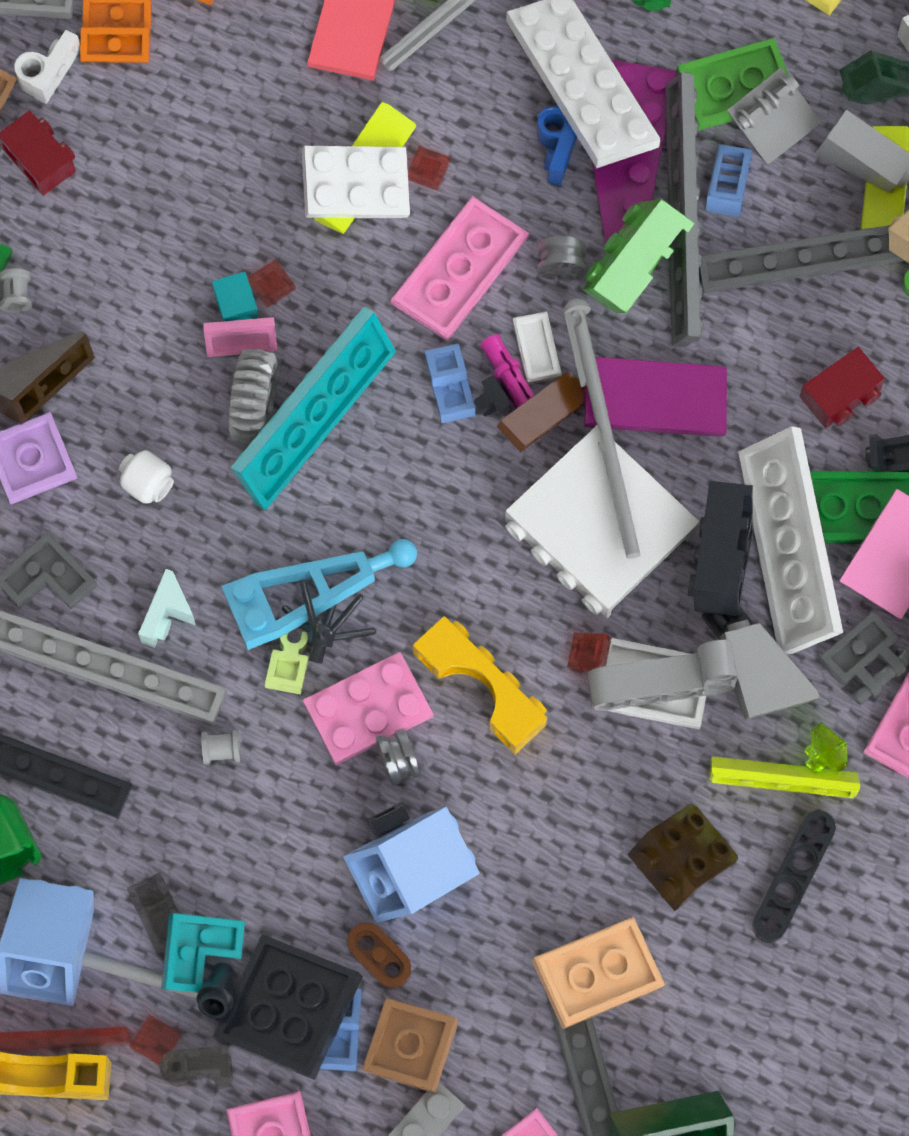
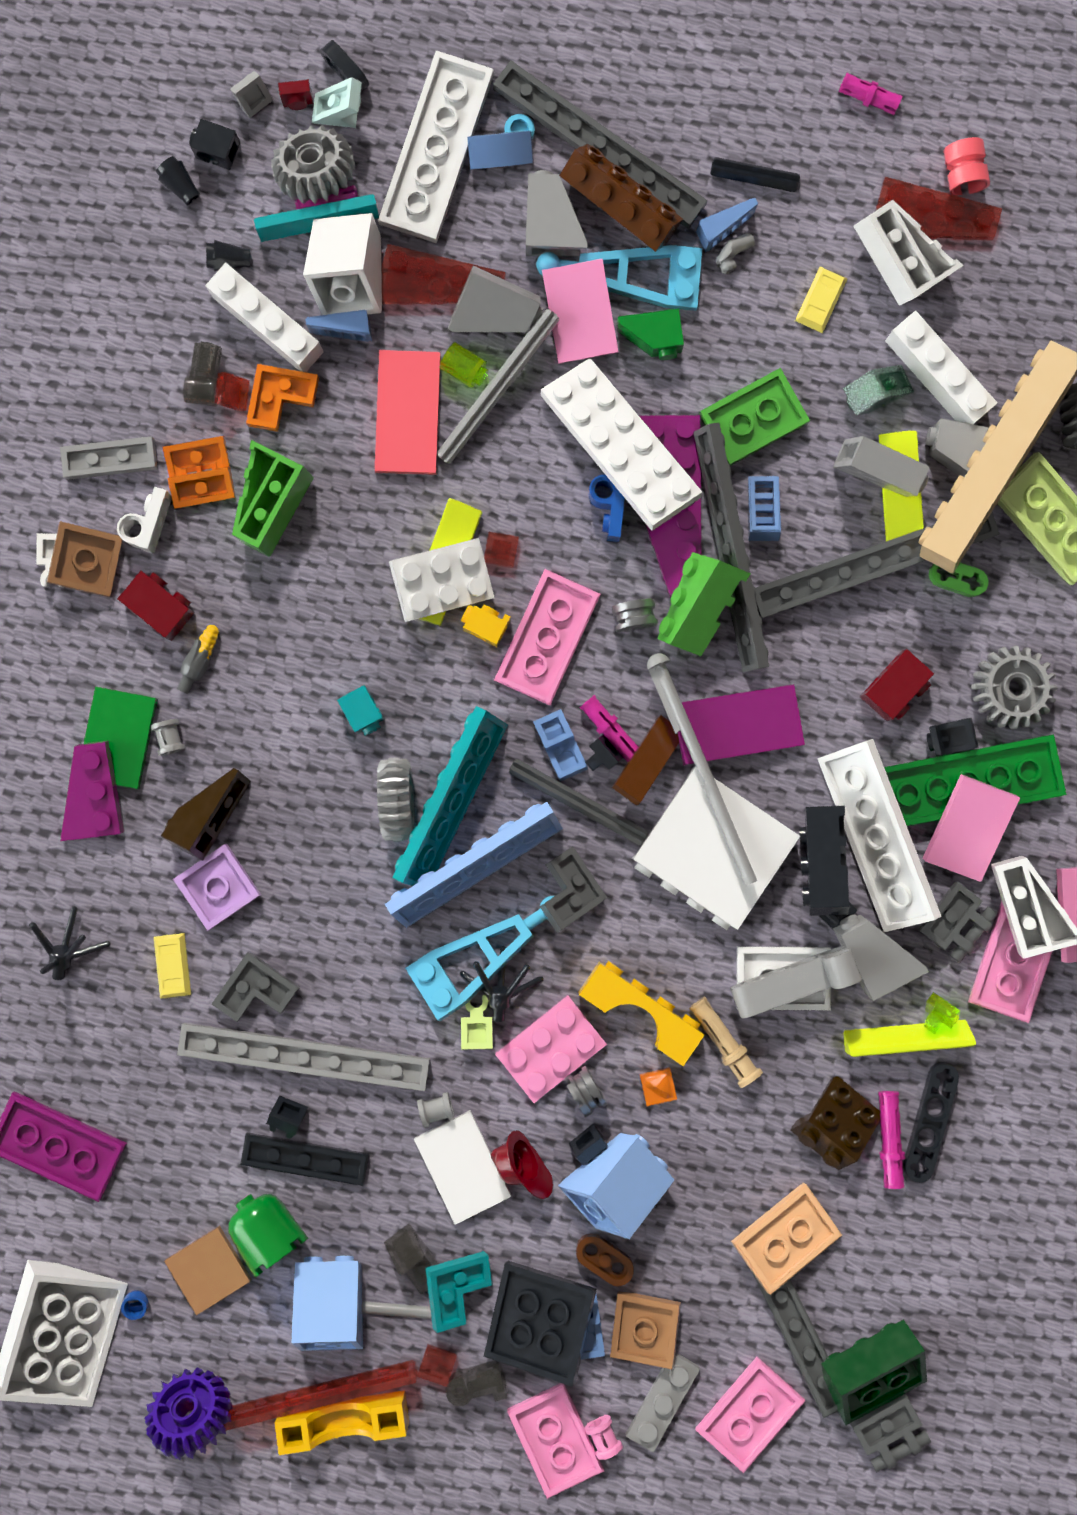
camera: 15 degrees left, 15 degrees up
white head [119,450,174,503] -> none
light aqua slope [138,569,196,648] -> none
black cone [196,963,235,1018] -> none
bright pink tile [203,317,277,357] -> none
clear red tile [247,259,296,308] -> none
white tile [513,311,562,385] -> none
clear red tile [567,632,612,672] -> none
light grey hinge [727,67,821,165] -> none
none -> dark grey piece [177,625,219,694]
none -> bright green wedge [232,440,314,557]
none -> black tile [266,1095,308,1139]
none -> light blue plate [385,802,563,928]
none -> white tile [414,1110,511,1224]
none -> yellow brick [461,605,511,647]
none -> dark red piece [490,1130,553,1199]
none -> dark grey axle [509,759,648,845]
none -> dark grey plate [539,846,607,932]
none -> orange tile [639,1067,677,1106]
none -> tan pin [689,997,763,1088]
none -> dark pink pin [878,1091,905,1189]

